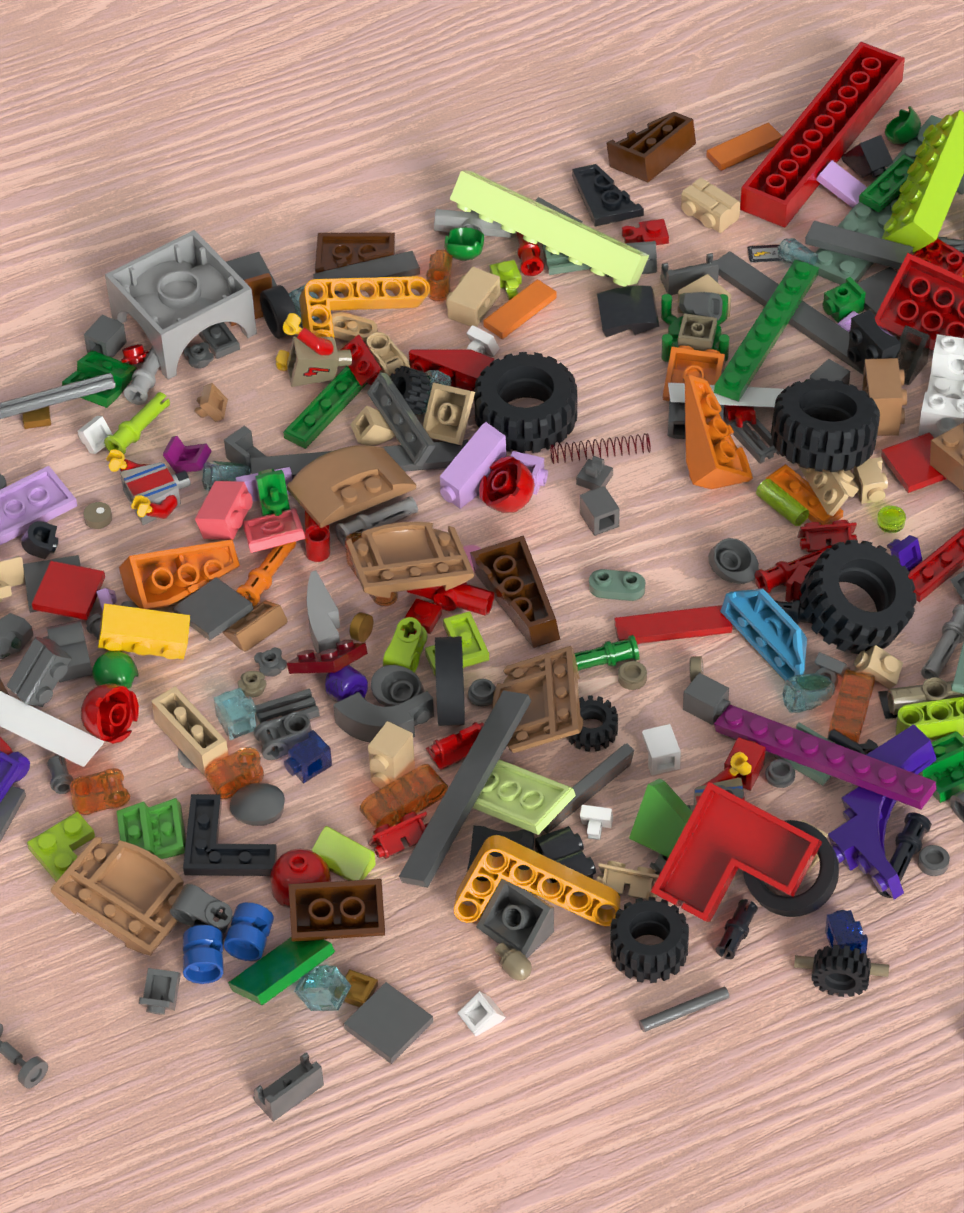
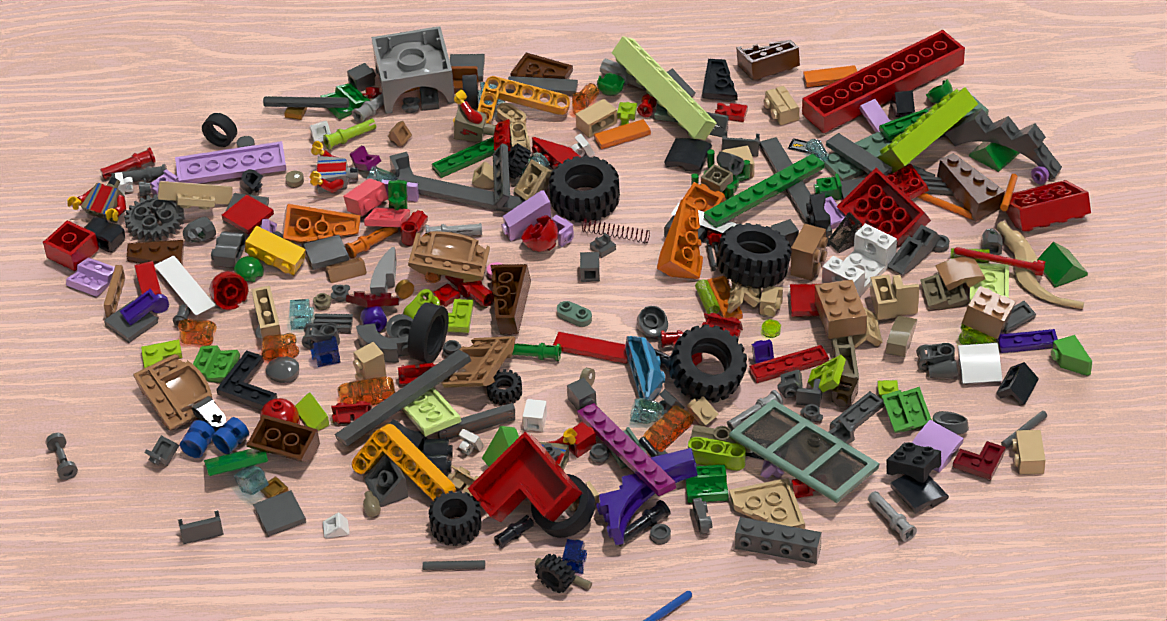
camera: 25 degrees right, 5 degrees down
dark grey brick [7,637,72,707] -> none
medium nougat slope [287,445,416,528] -> none
dark tan tile [618,661,647,690] -> none

